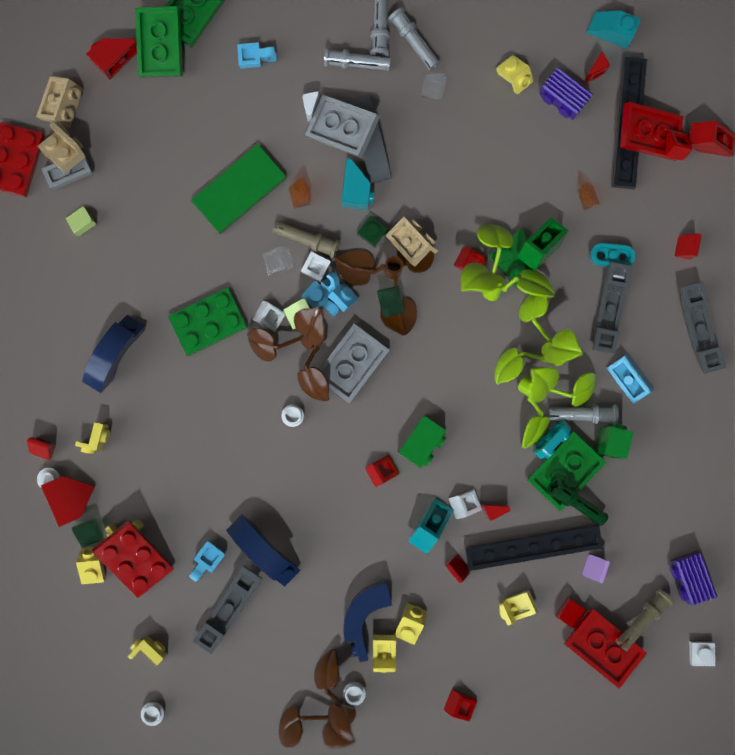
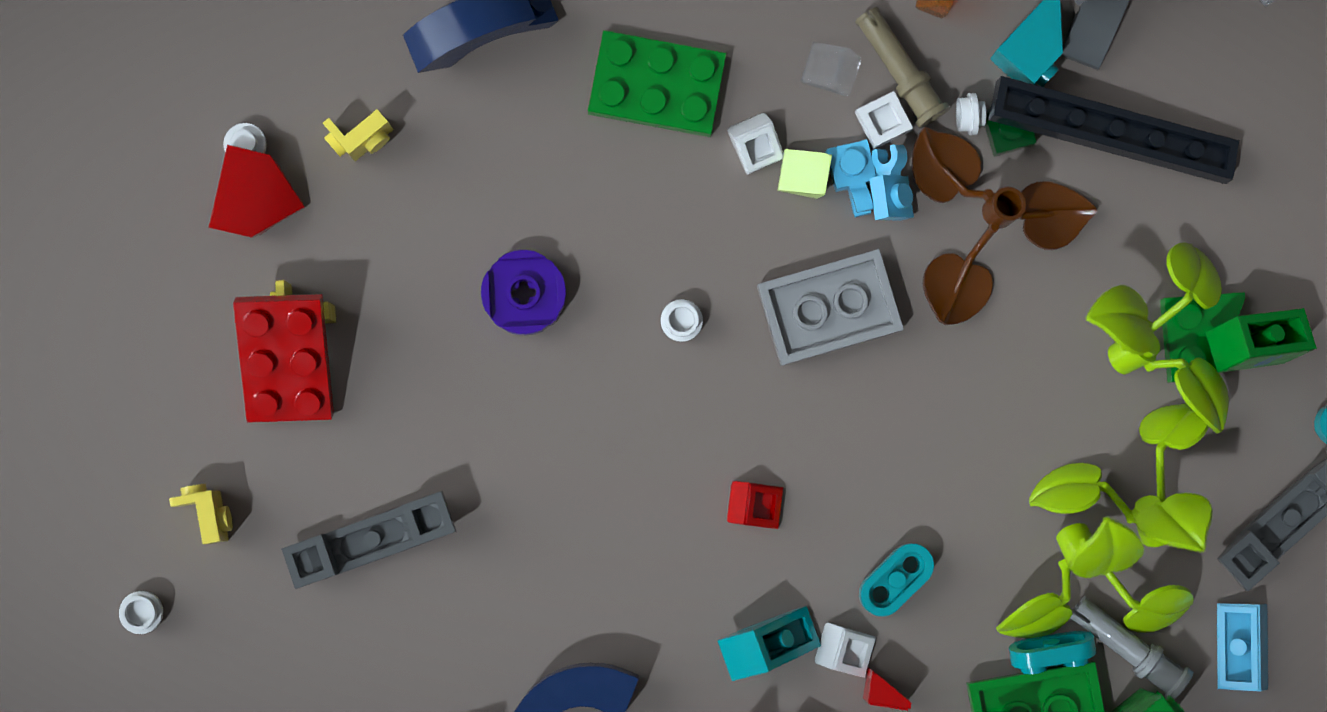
camera: 30 degrees right, 0 degrees up
red slope [27,437,56,460] -> none
clear green slope [71,519,104,548] -> none
light yellow bracket [76,547,106,584] -> none
medium azure plate [189,541,226,582] -> none
dark blue arch [226,514,300,587] -> none
reddish brown plant [247,306,330,401] -> none
clear green slope [377,286,405,317] -> none
tan bracket [386,217,439,266] -> none
green brick [398,416,447,468] -> none
red slope [454,247,487,271] -> none
none -> dark purple plate [481,250,566,336]
none -> teal plate [859,543,934,616]
none -> white plate [956,93,986,135]
none -> black plate [988,76,1239,184]

